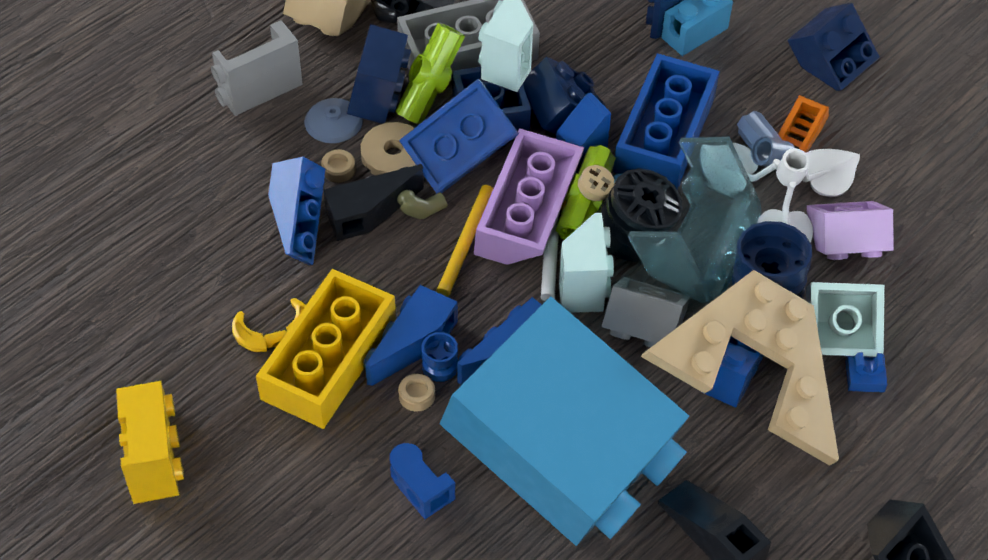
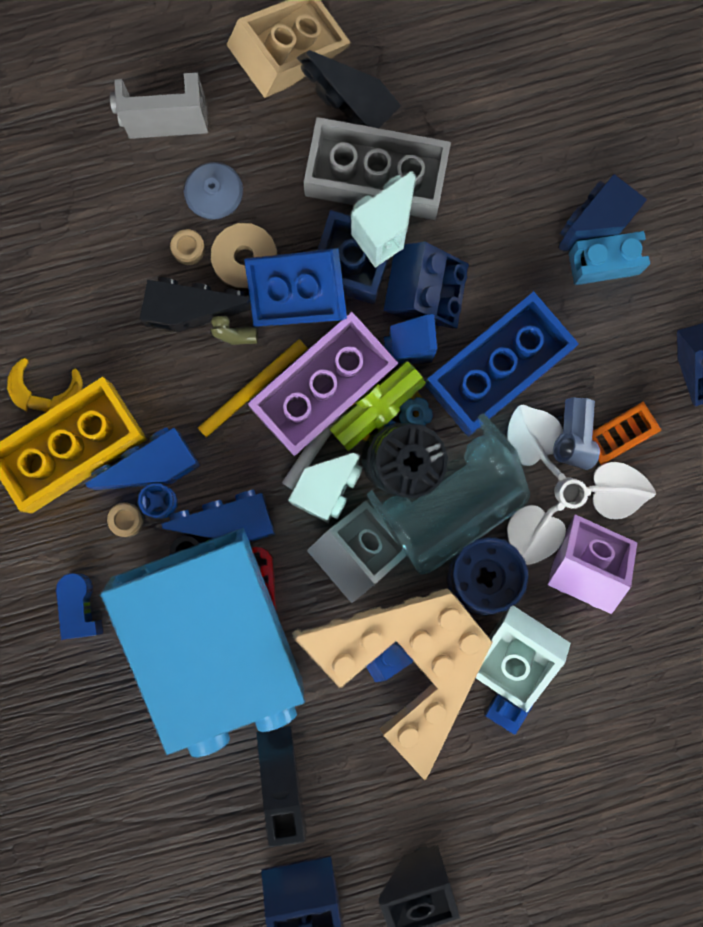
camera: 30 degrees right, 30 degrees up
blue slope [268,156,326,265] -> none
dark blue brick [347,24,411,124] -> none
lime piece [396,23,465,124] -> none
tan tile [578,165,614,201] -> none

